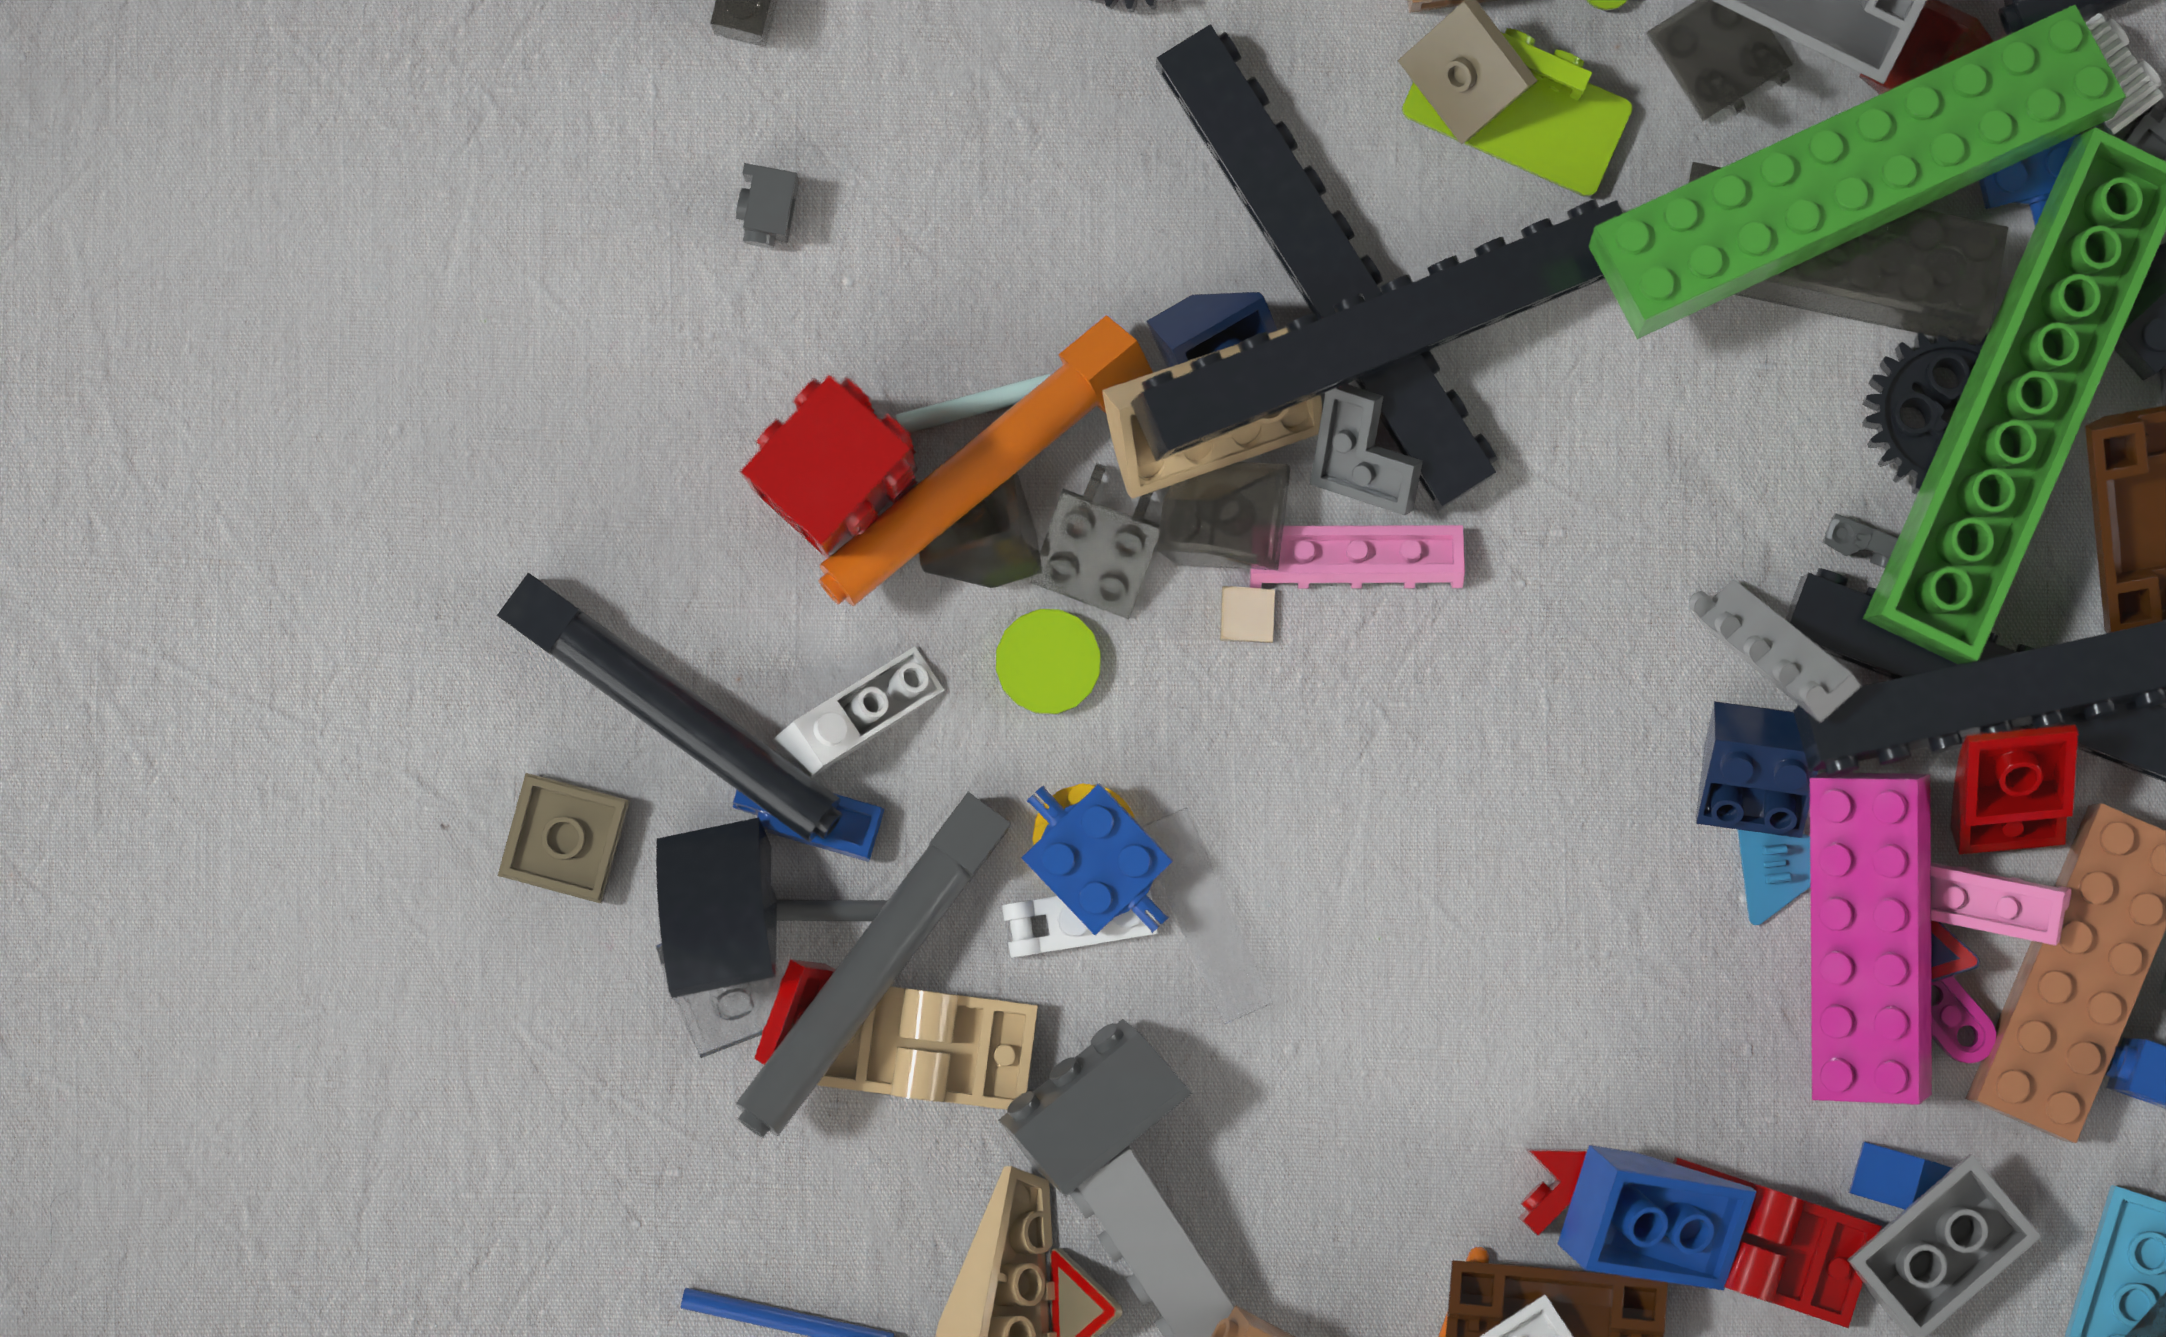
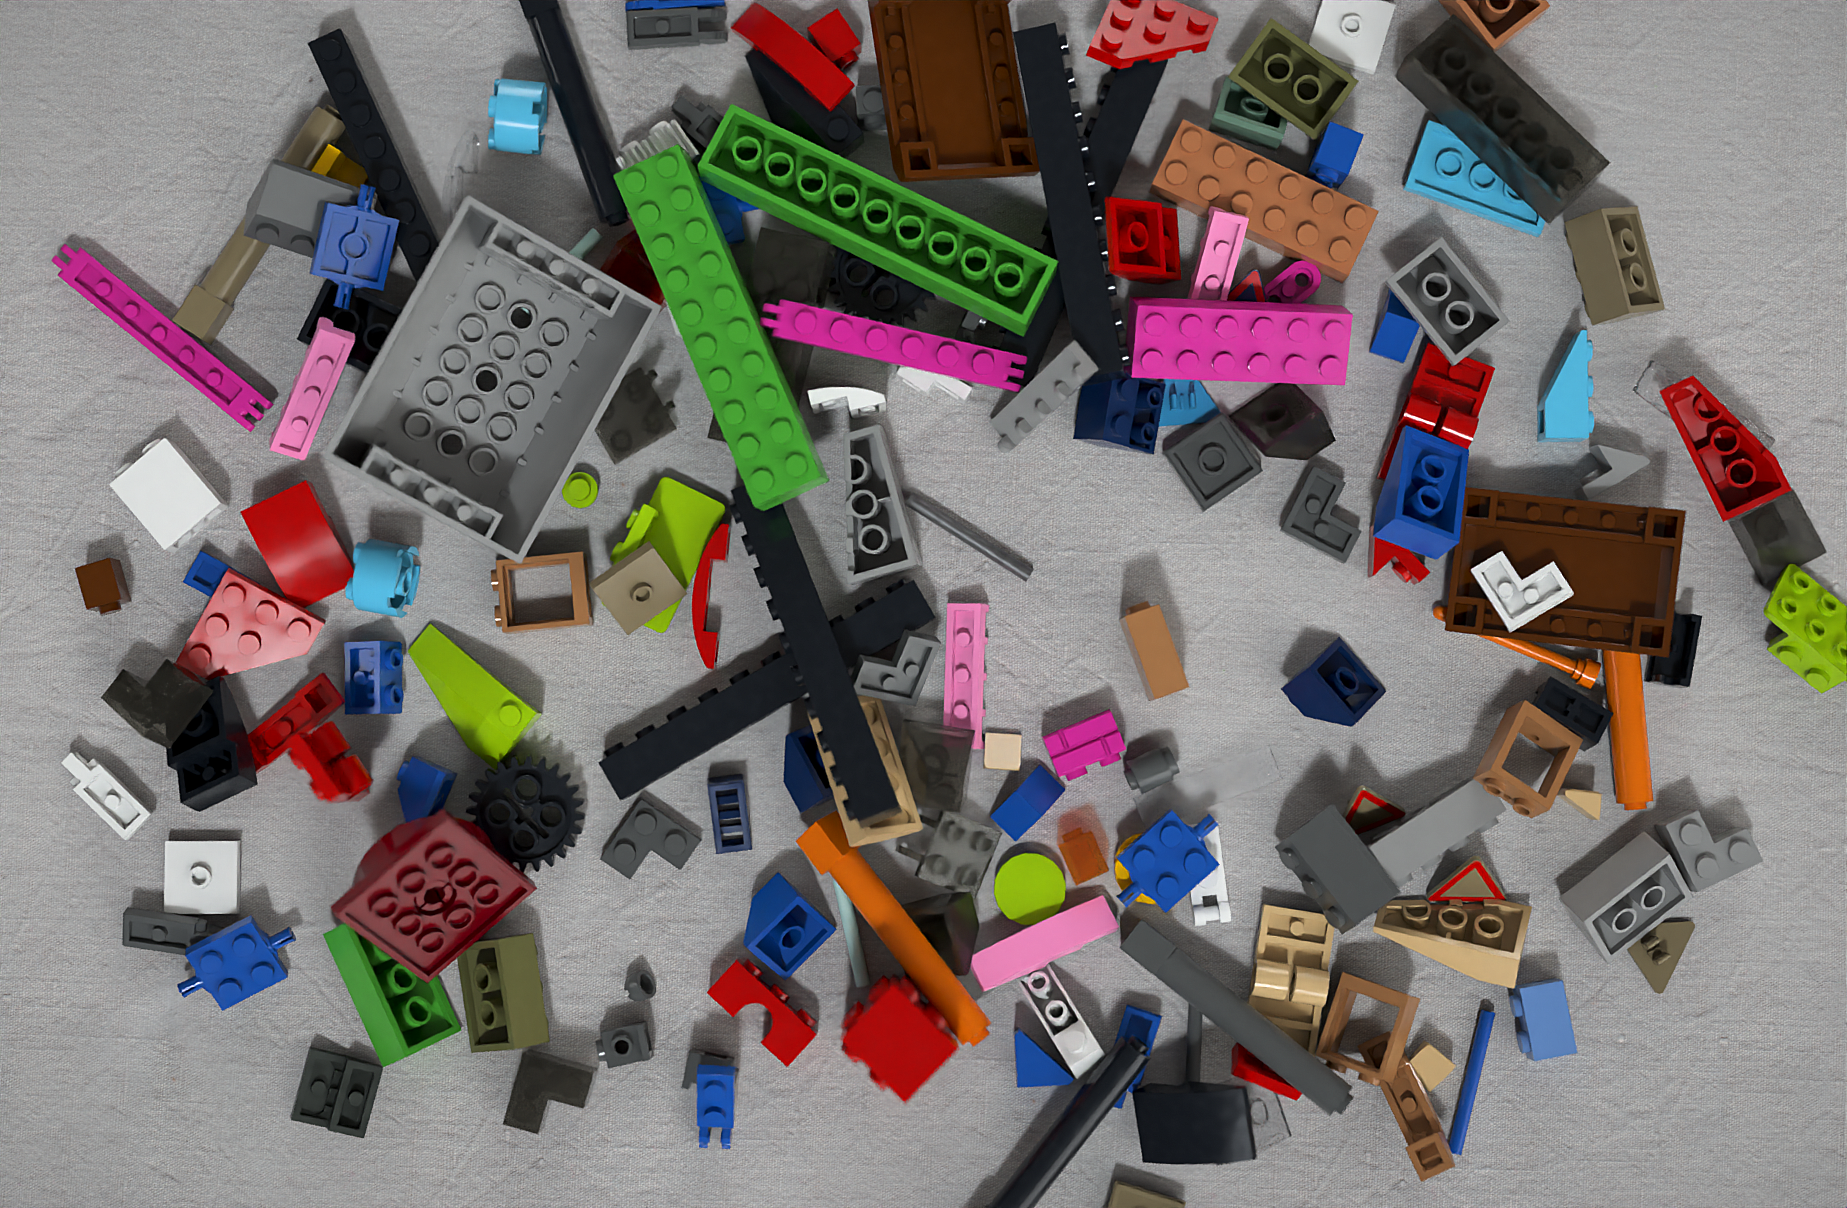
camera: 90 degrees left, 0 degrees up
none -> dark grey brick [596,1021,654,1068]
none -> dark grey plate [600,799,702,880]
none -> dark grey hinge [624,970,656,1001]
none -> red slope [692,524,731,670]
none -> blue hinge [697,1065,735,1149]
none -> red arch [706,957,818,1067]
none -> dark blue slope [707,774,752,854]
none -> blue slope [743,872,837,981]
none -> dark pink hinge [759,299,1027,393]
none -> white slope [808,387,887,419]
none -> light grey wedge [843,424,922,585]
none -> white slope [896,367,972,404]
none -> flat silver bar [905,493,1033,582]
none -> bright pink slope [967,895,1119,992]
none -> blue slope [989,765,1065,842]
none -> blue slope [1013,1027,1074,1088]
none -> dark pink brick [1041,709,1126,781]
none -> clear orange brick [1057,827,1109,886]
none -> medium nougat brick [1119,601,1189,701]
none -> dark grey brick [1123,746,1180,794]
none -> dark grey plate [1162,412,1263,512]
none -> clear smoke slope [1228,383,1336,460]
none -> dark grey plate [1280,466,1362,564]
none -> dark blue slope [1281,637,1387,727]
none -> medium nougat window [1315,972,1420,1086]
none -> dark tan piece [1342,785,1406,835]
none -> medium nougat slope [1357,1030,1455,1182]
none -> tan slope [1409,1041,1456,1092]

